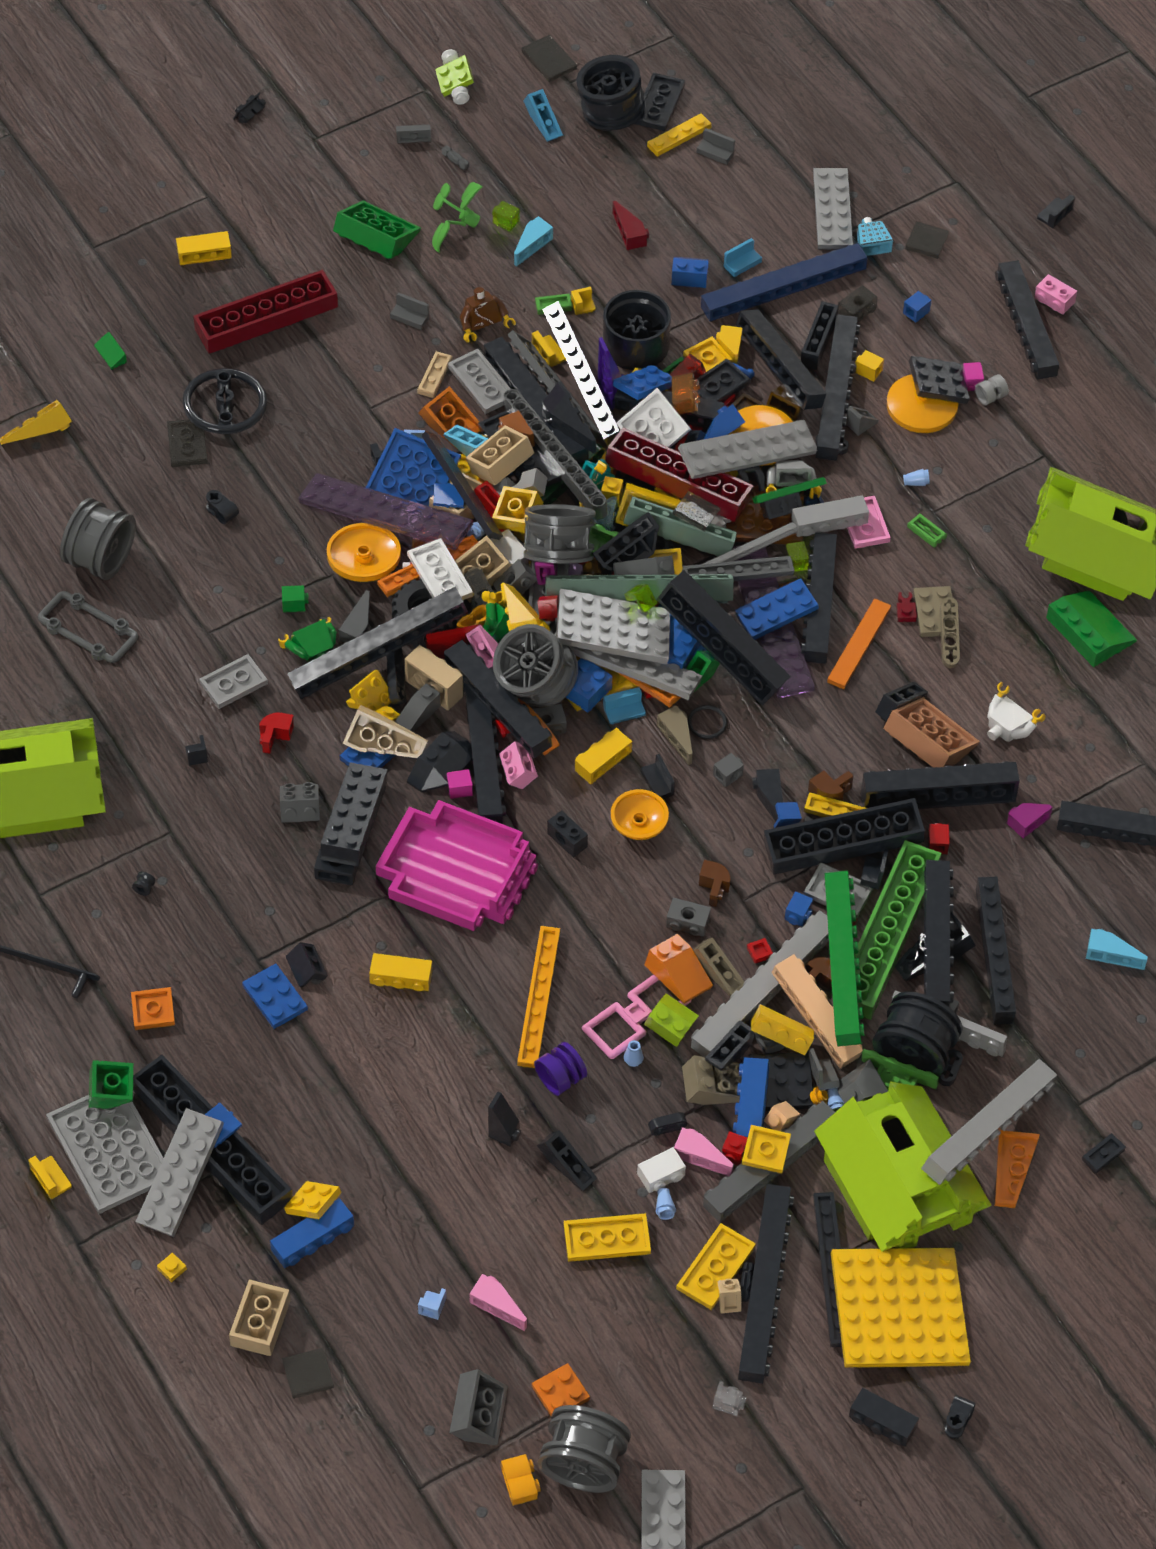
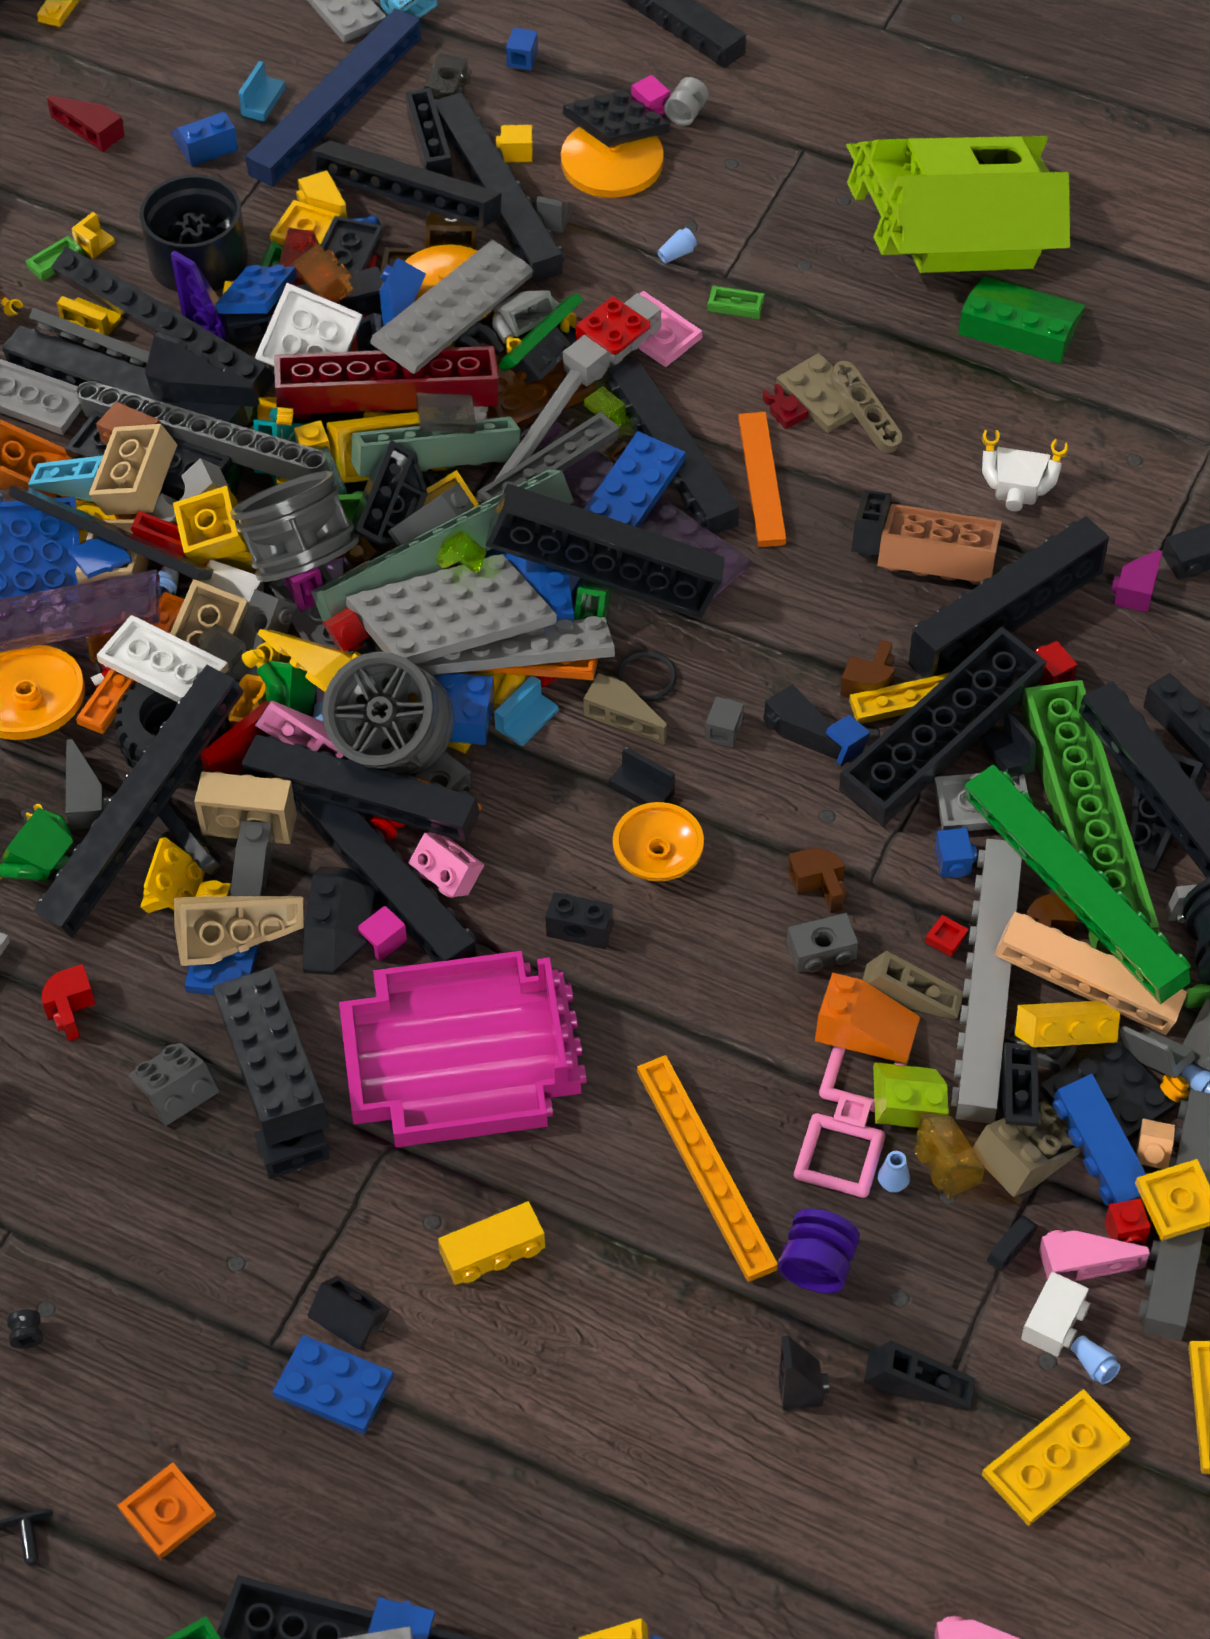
camera: 30 degrees left, 0 degrees up
yellow brick [575,728,632,784] -> none
none -> red bracket [575,296,650,355]
none -> clear yellow slope [915,1114,984,1198]

